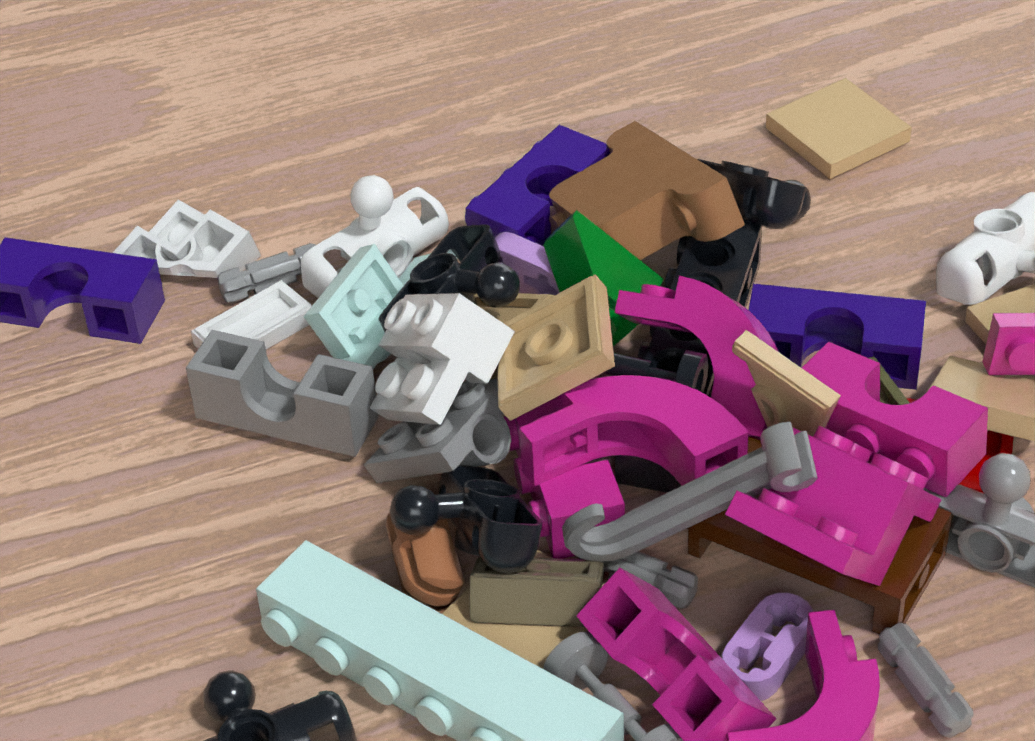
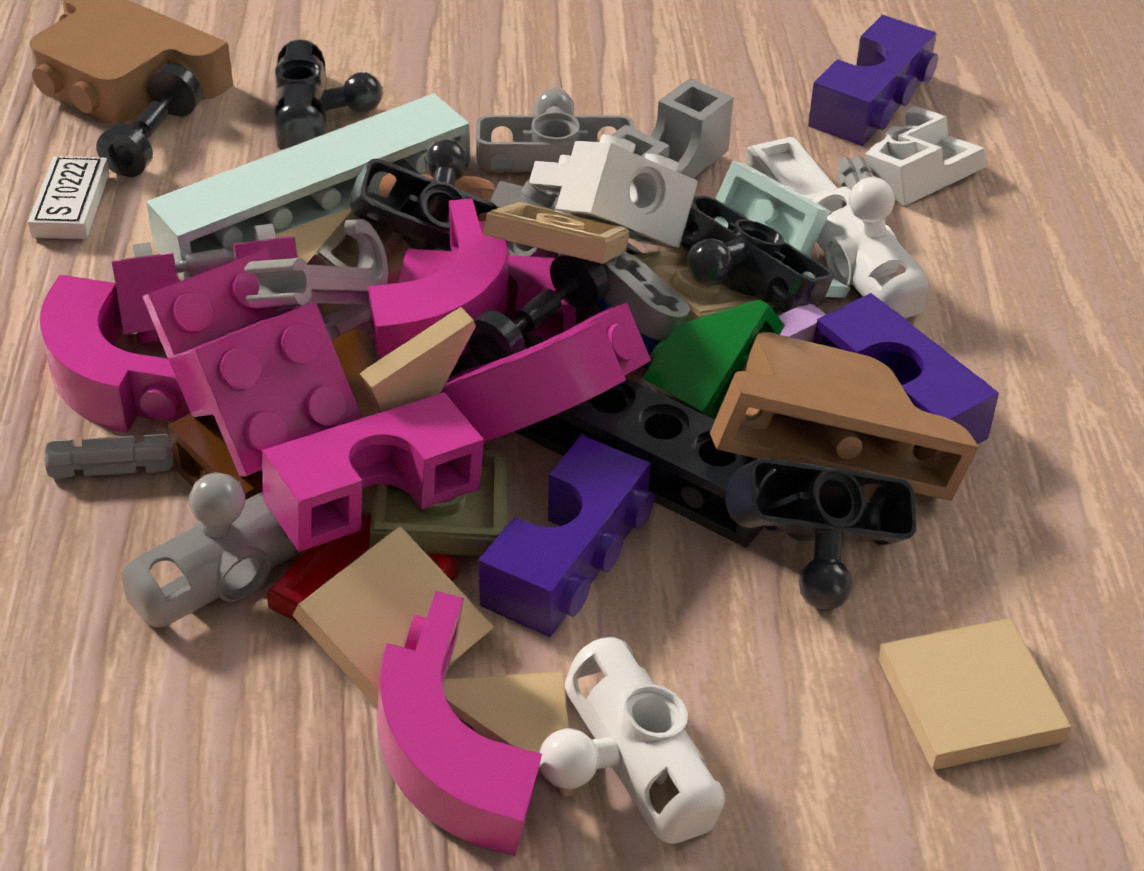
camera: 105 degrees right, 0 degrees up
none -> light grey piece [476,88,635,173]

